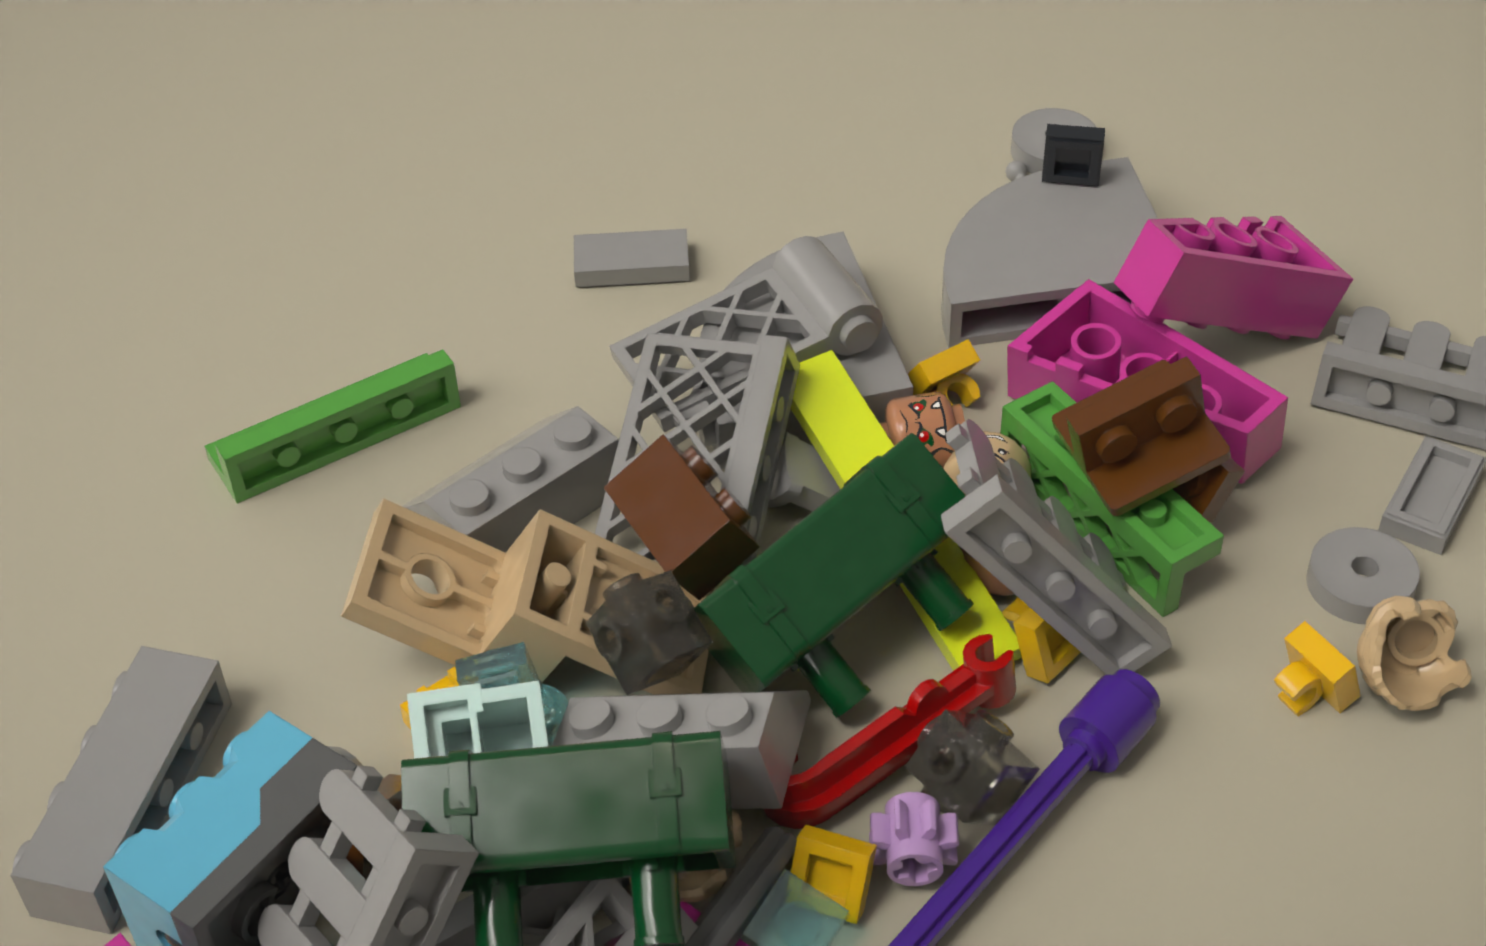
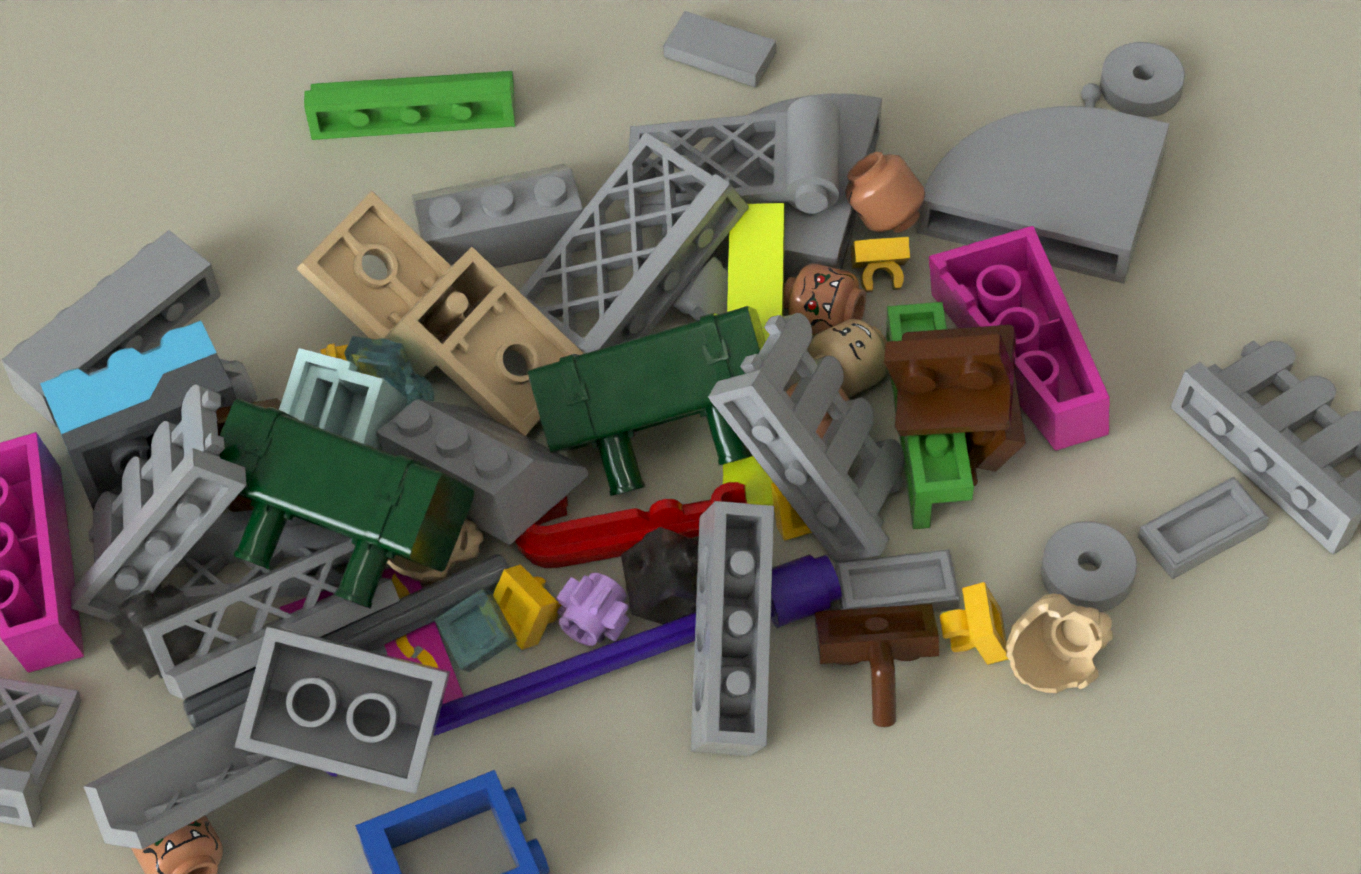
camera: 30 degrees right, 10 degrees up
clear smoke brick [586,570,713,695] -> none
reddish brown brick [603,434,760,601] -> none
black tile [1041,124,1105,186] -> none
dark pink wedge [1113,216,1354,340] -> none
none -> light grey brick [691,501,774,756]
none -> reddish brown plate [815,604,939,727]
none -> light grey tile [835,549,960,612]
none -> nougat head [845,152,925,233]

